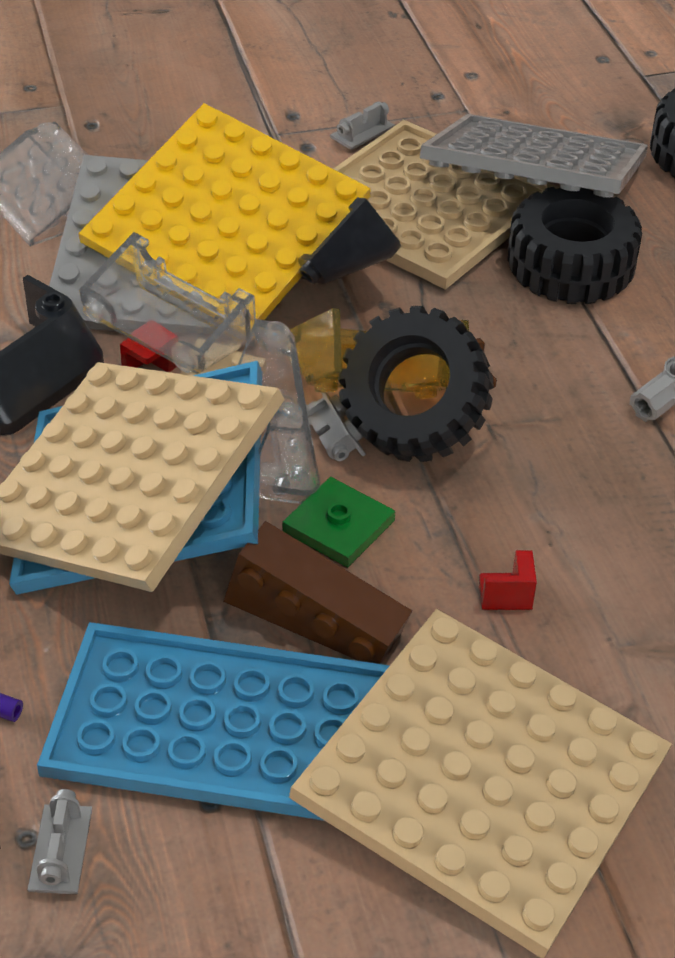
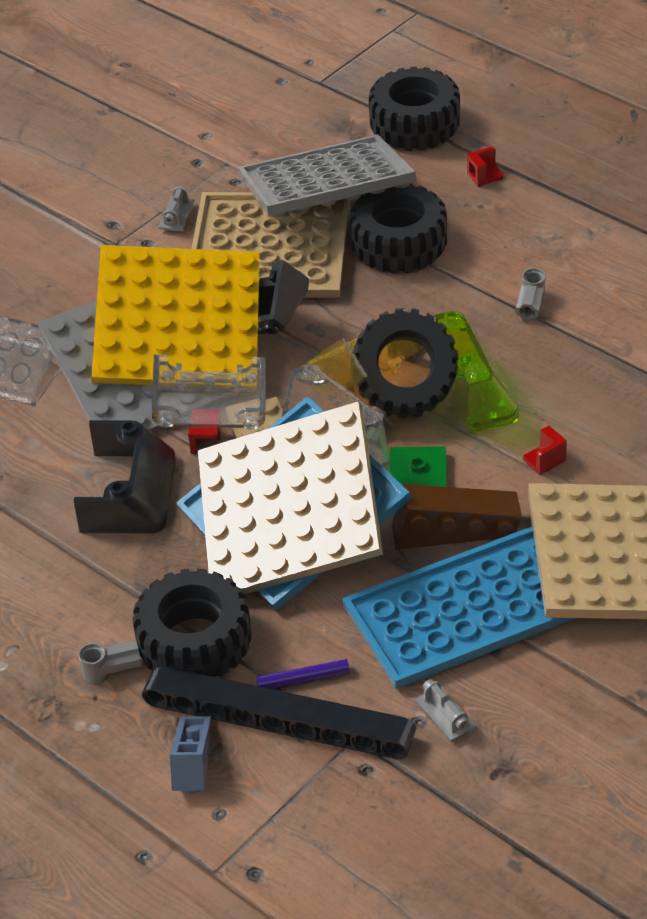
camera: 30 degrees left, 0 degrees up
none -> clear neon green windscreen [435,311,519,434]

